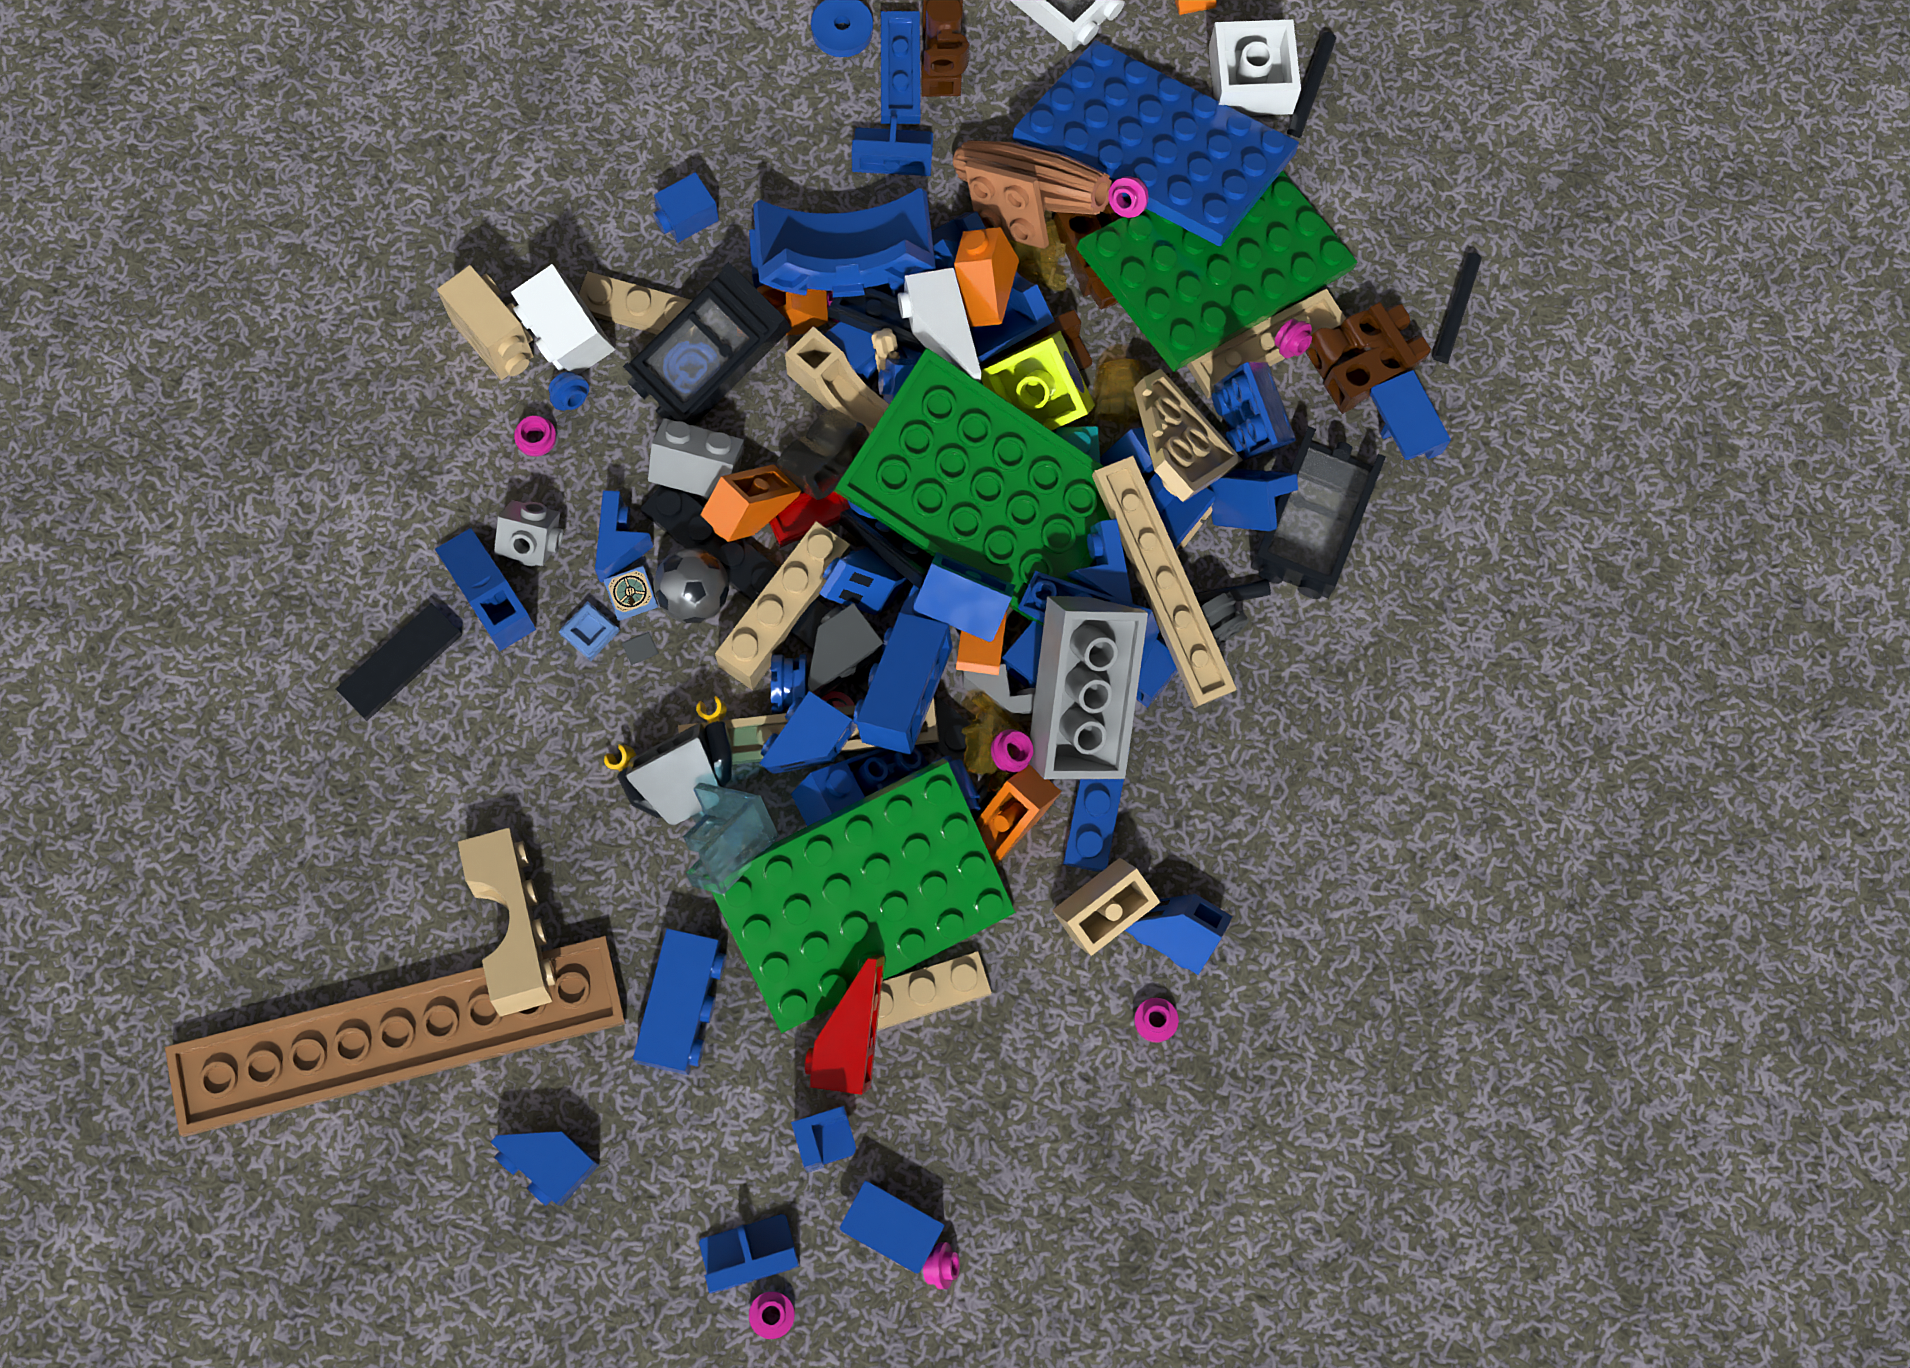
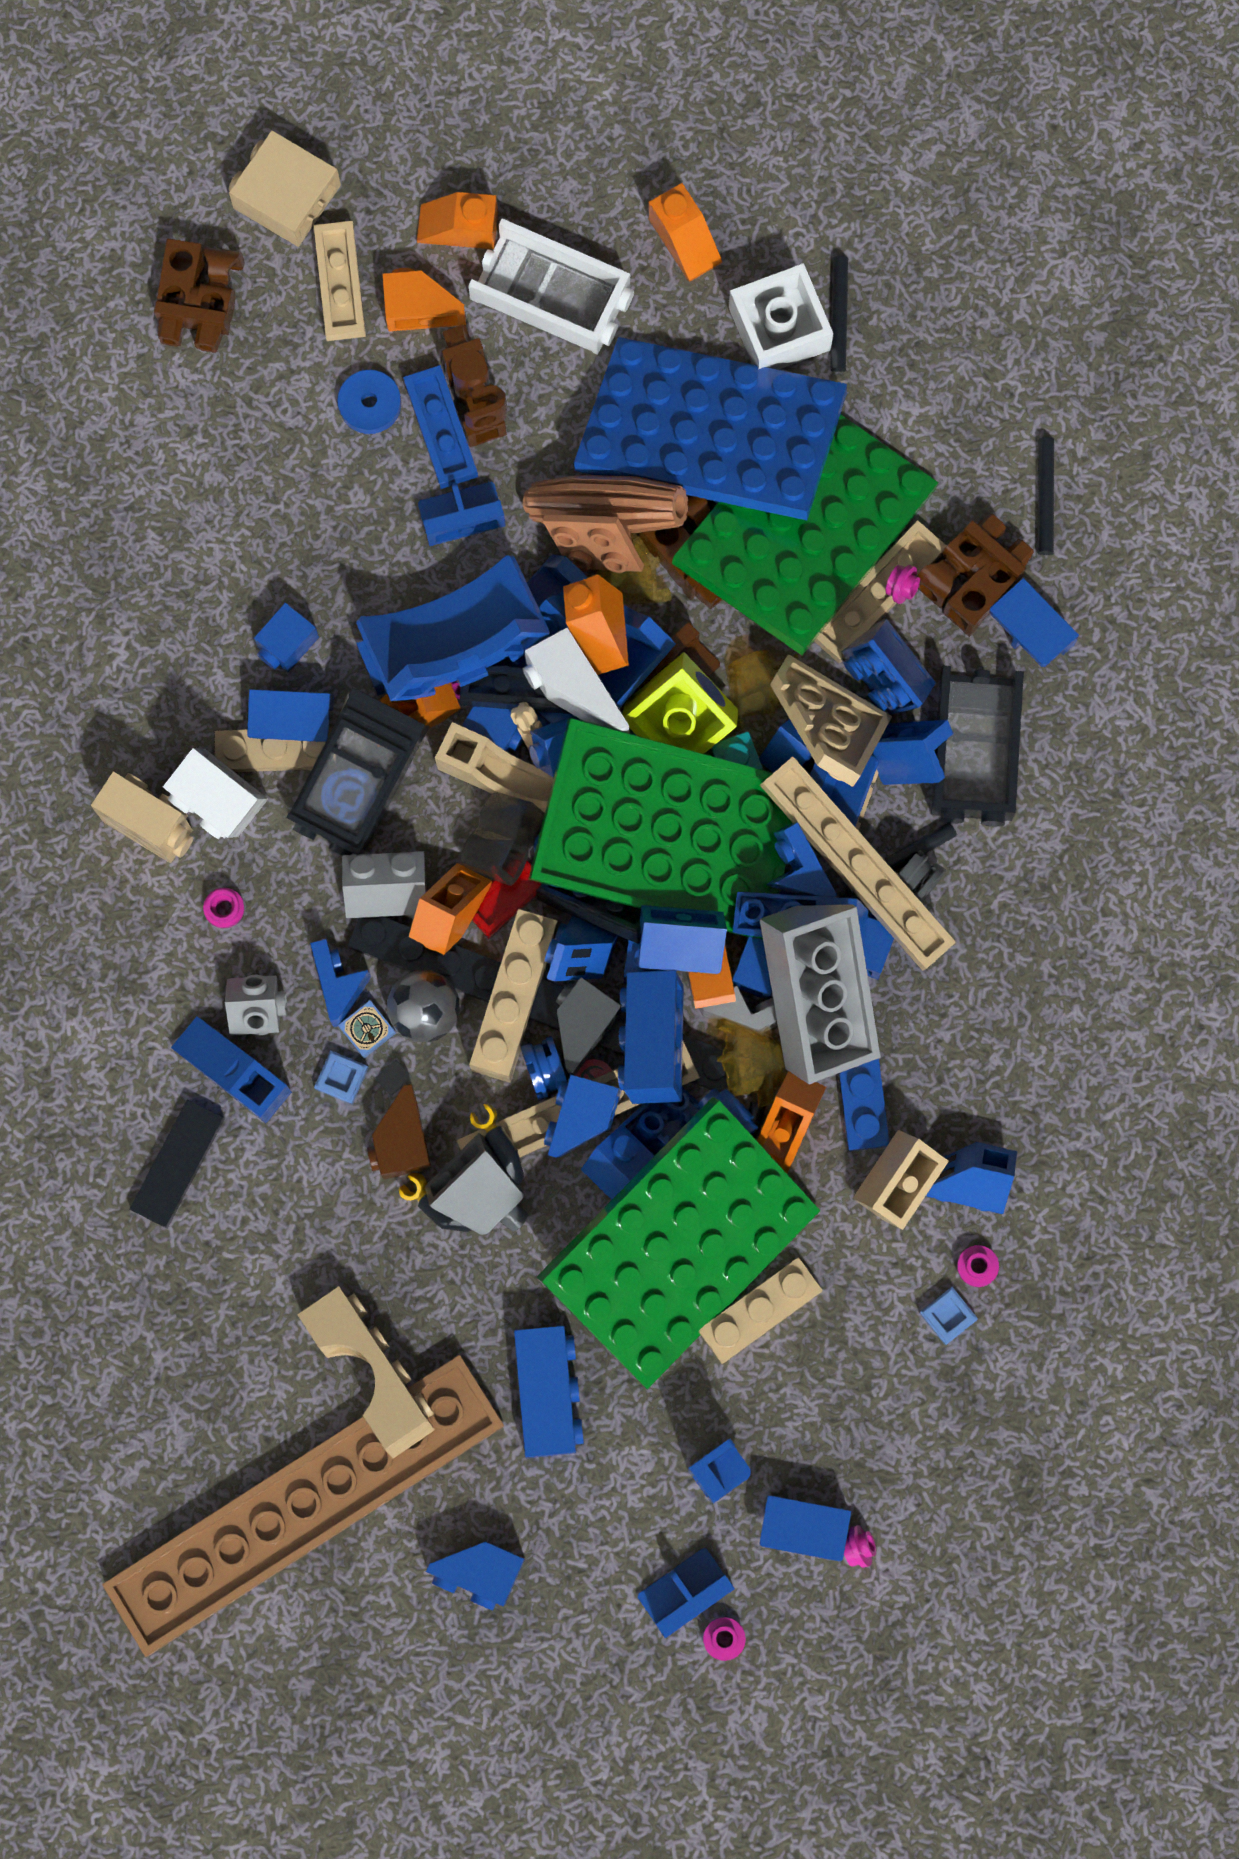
camera: 10 degrees left, 5 degrees up
blue plate [548,372,589,411] -> none
clear light blue panel [683,783,779,895] -> none
red slope [805,954,885,1095] -> none
dark pink plate [991,729,1033,773] -> none
dark pink plate [1108,176,1148,218] -> none
none -> blue panel [247,689,334,742]
none -> reddish brown slope [367,1084,432,1180]
none -> medium blue tile [919,1287,978,1345]

